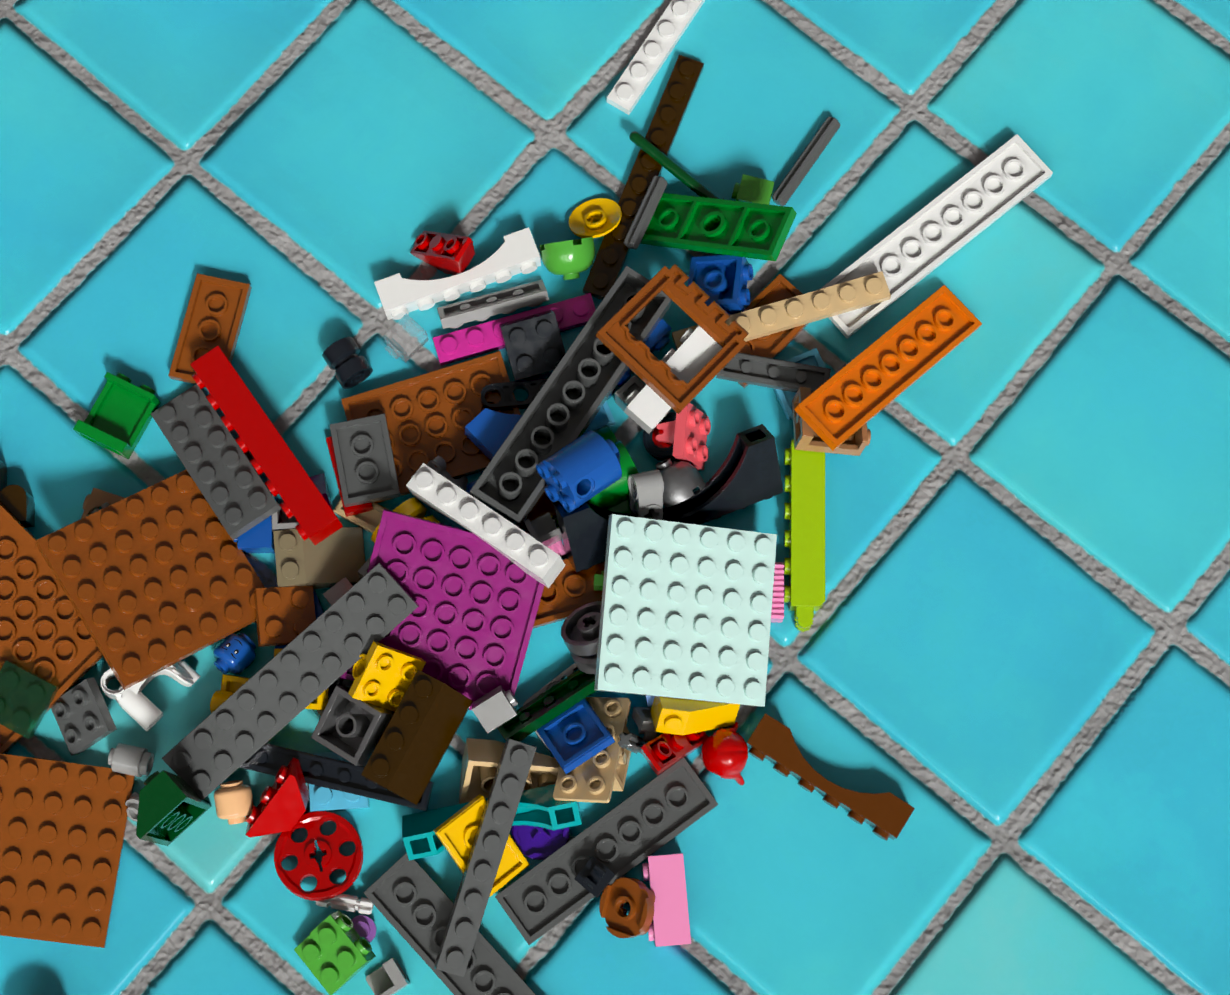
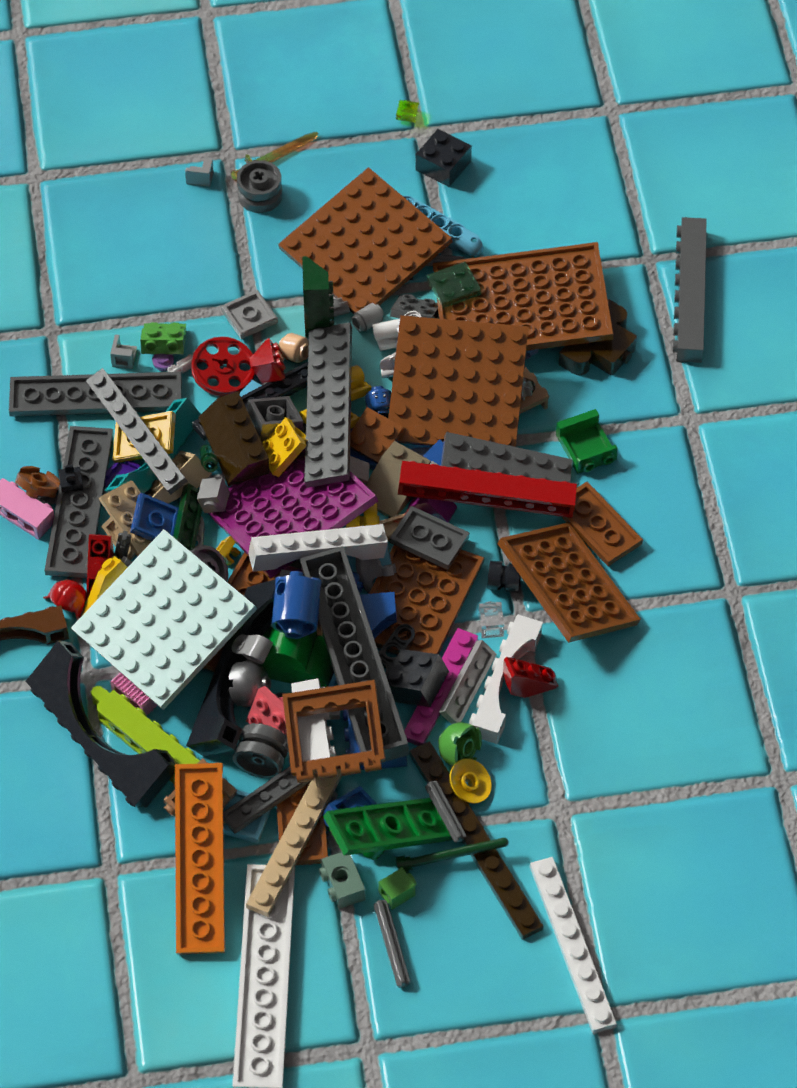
camera: 130 degrees right, 20 degrees down
none -> black arch [26,640,178,807]
none -> dark green pin [199,444,218,473]
none -> yellow tile [216,536,240,565]
none -> light grey plate [221,290,278,339]
none -> dark grey wheel [233,723,289,778]
none -> sand green brick [319,852,365,909]
none -> dark orange plate [498,522,641,643]

